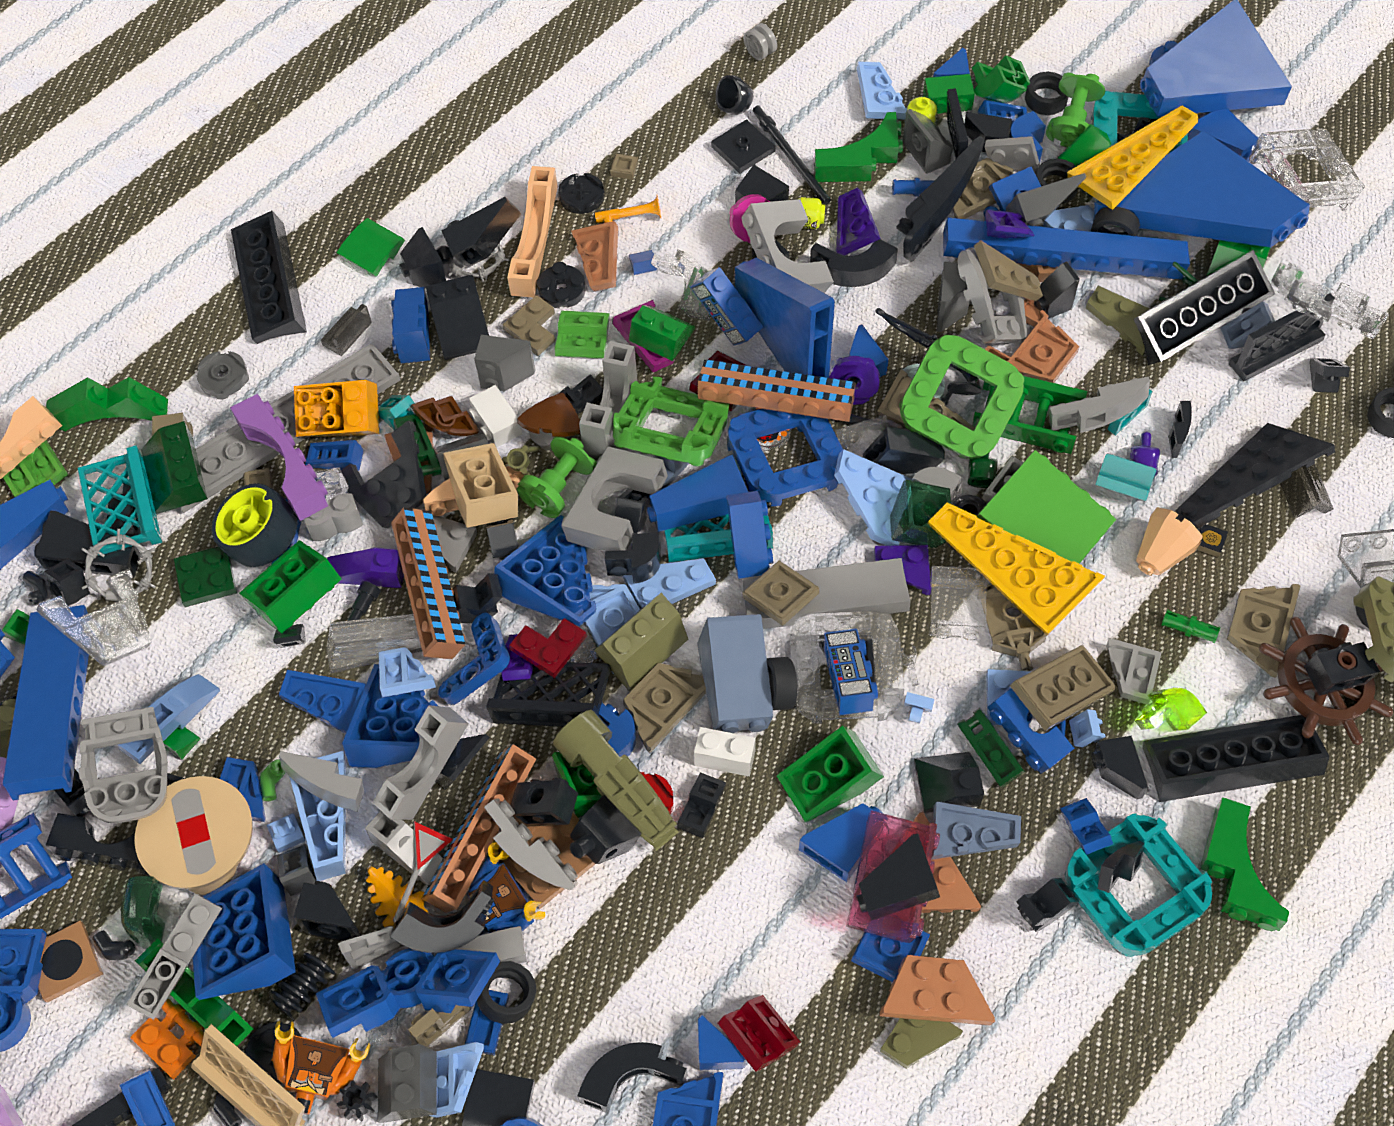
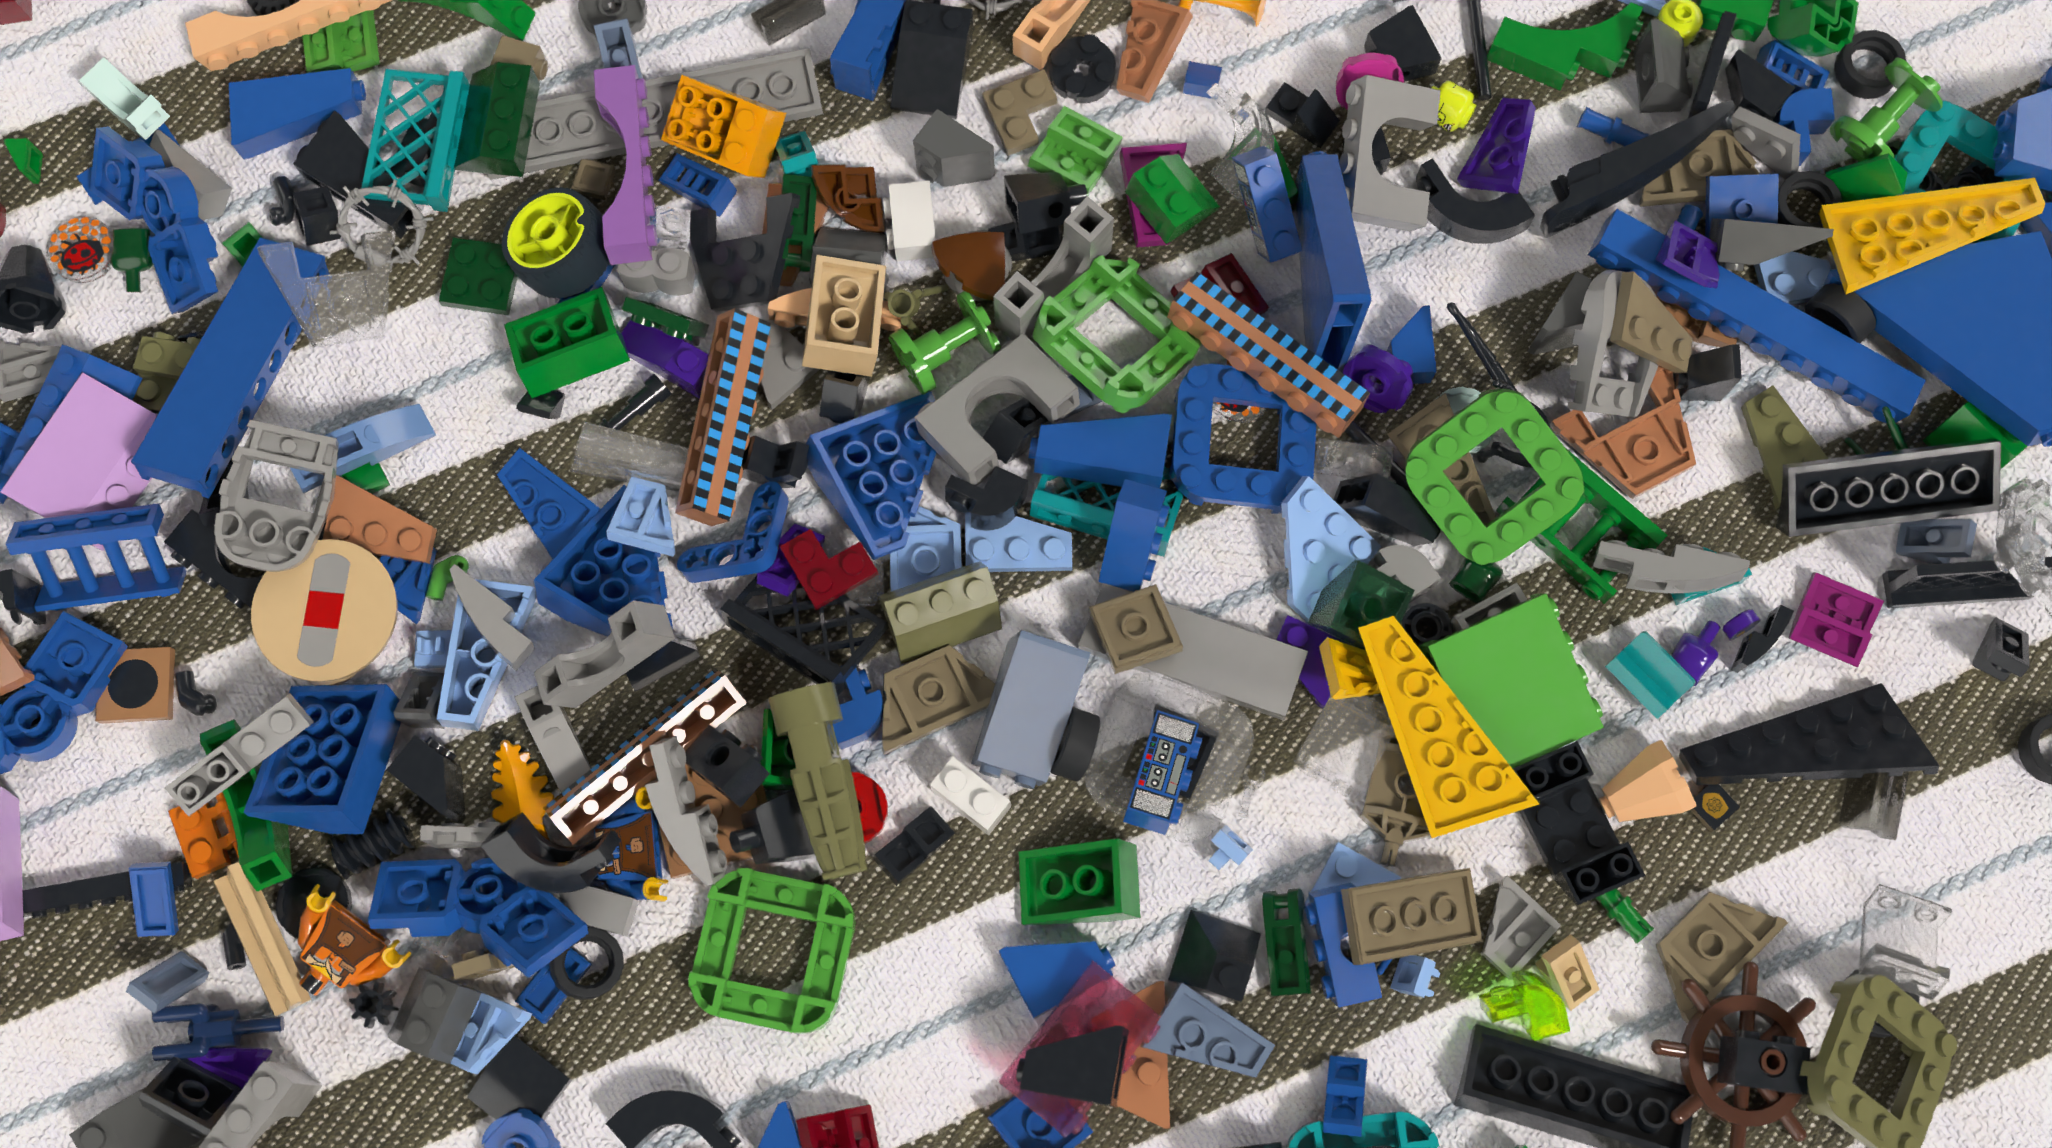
camera: 25 degrees right, 15 degrees up
clear green brick [120,876,166,949] -> none
light grey piece [393,821,453,923] -> none
black slope [1091,735,1148,799] -> none
none -> nougat wing [322,475,437,564]
none -> sand blue slope [594,18,643,79]
none -> dark green plate [622,297,709,341]
none -> bright green plate [688,868,855,1034]
none -> black torso [1004,172,1087,234]
none -> black slope [1265,82,1340,149]
none -> yellow wing [1319,637,1381,700]
none -> black slope [1513,741,1645,906]
none -> tan slope [1535,934,1600,1011]
none -> dark purple tile [1722,609,1761,640]
none -> magenta slope [1788,572,1884,667]

